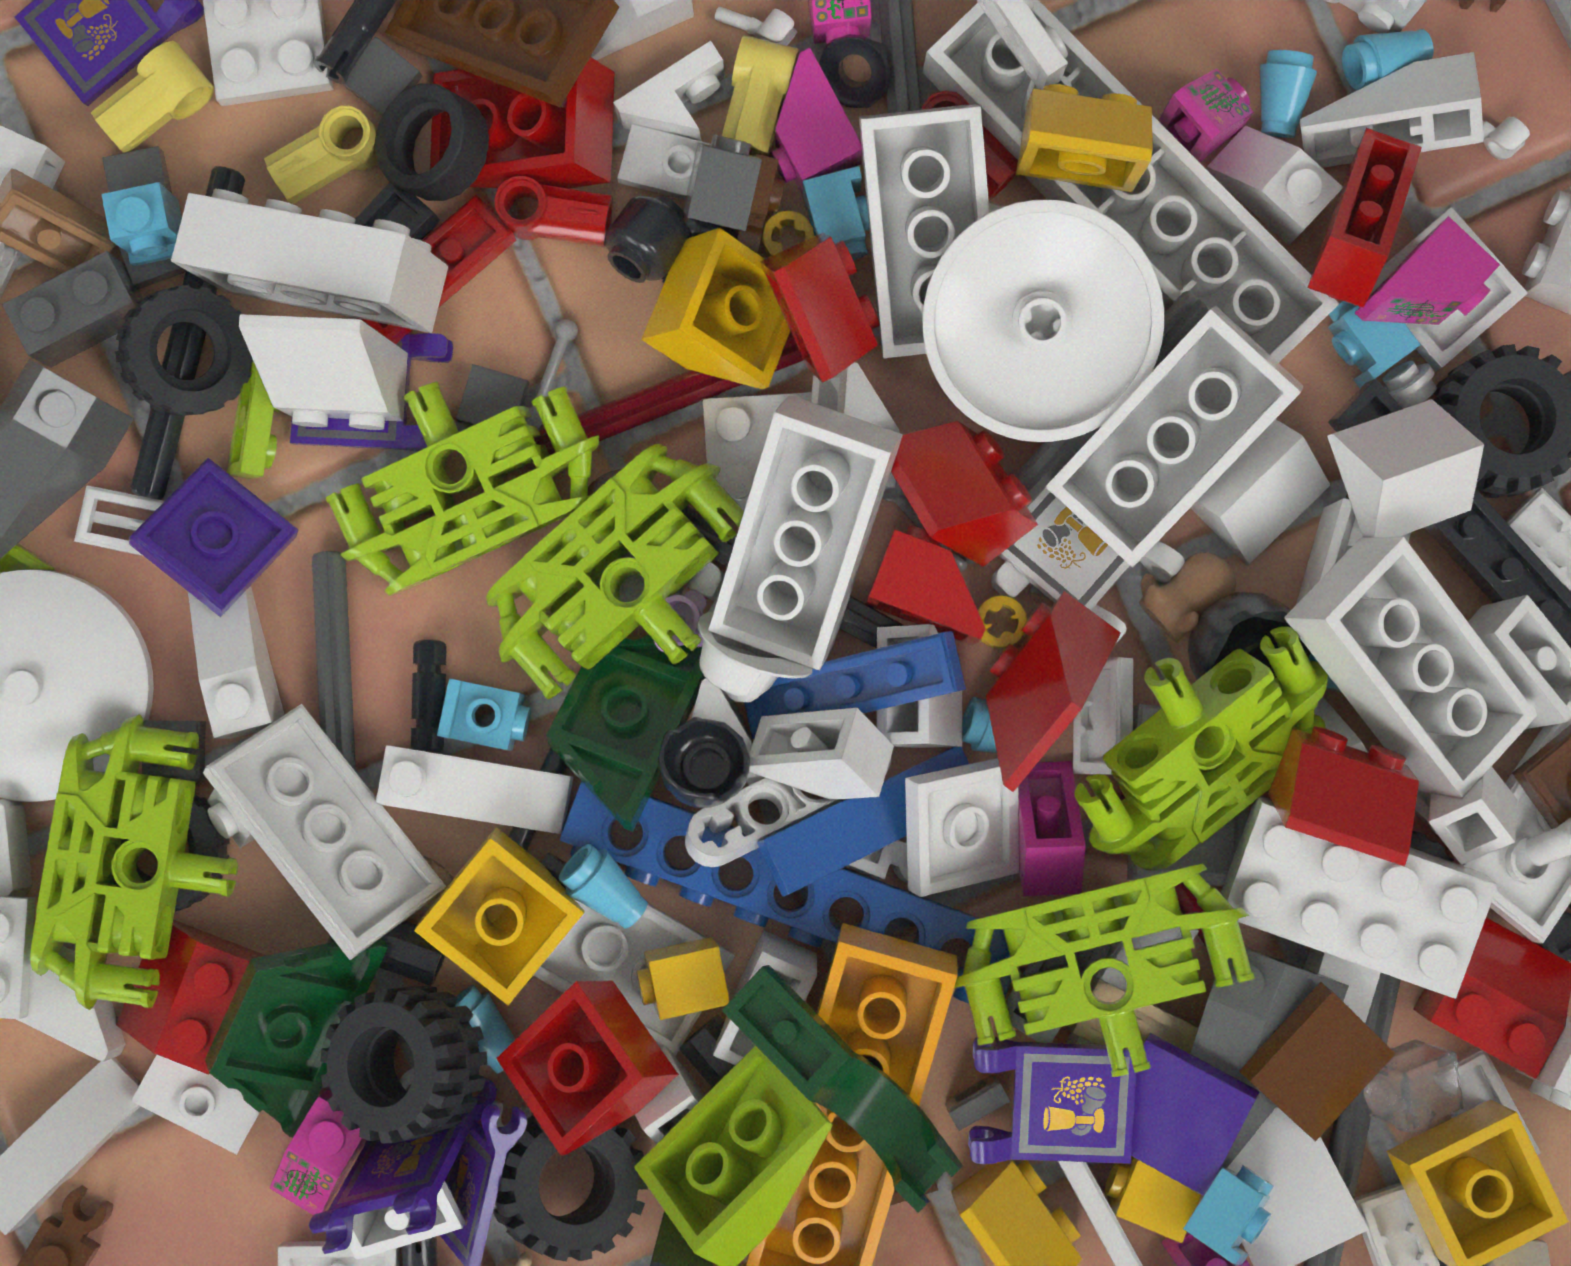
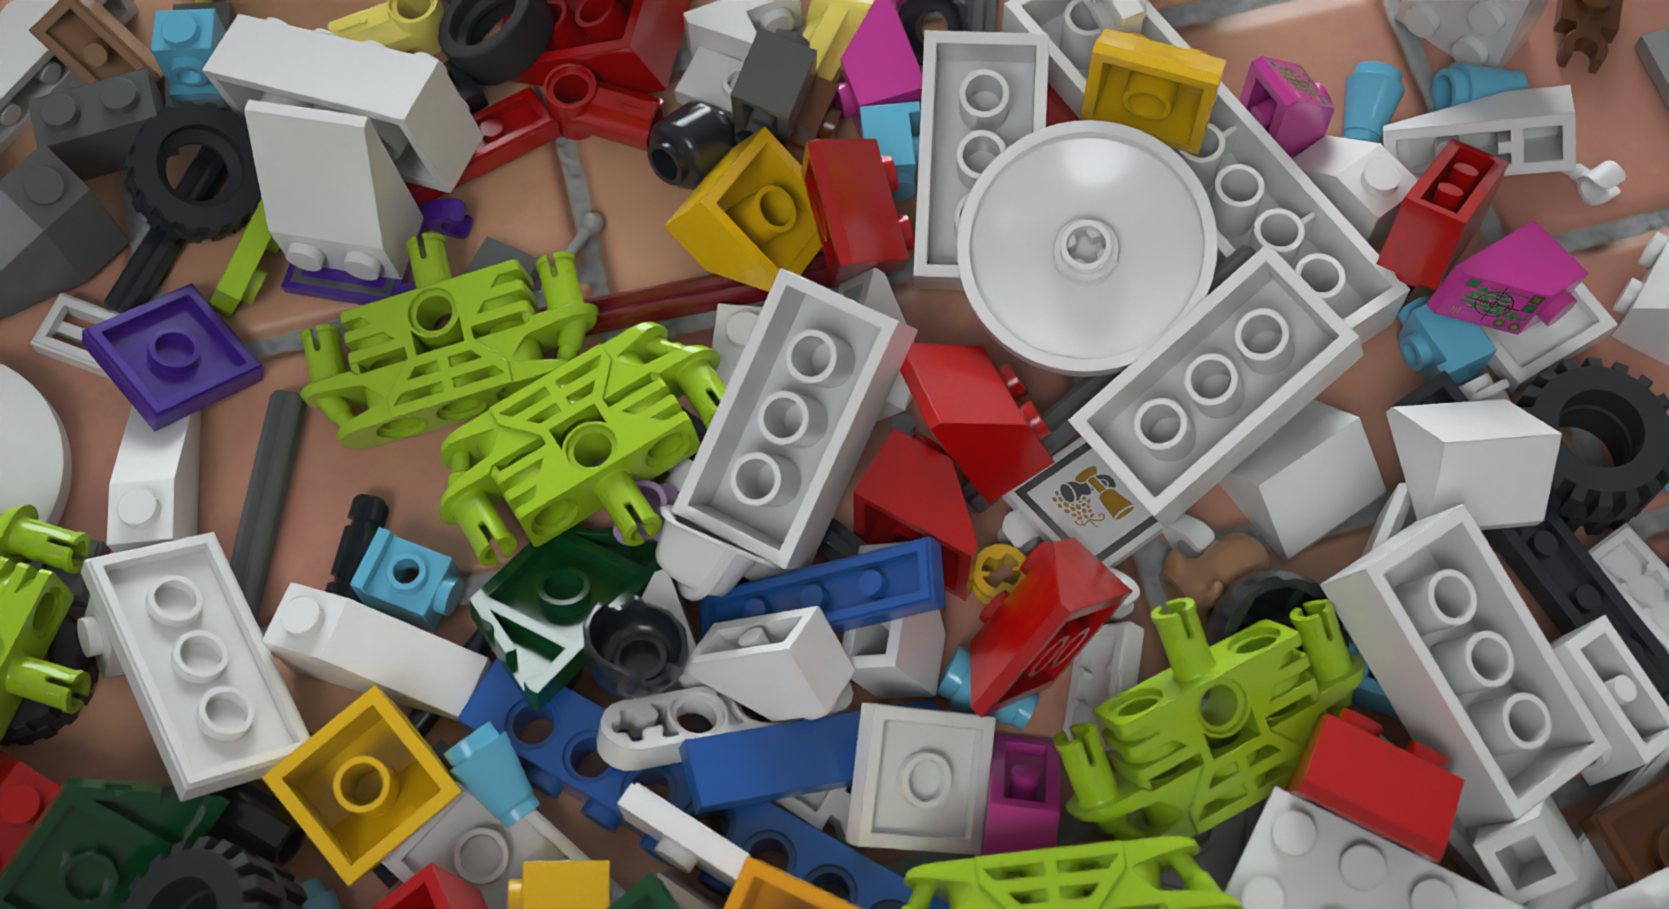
camera: 10 degrees right, 20 degrees down
none -> white plate [617,783,751,889]

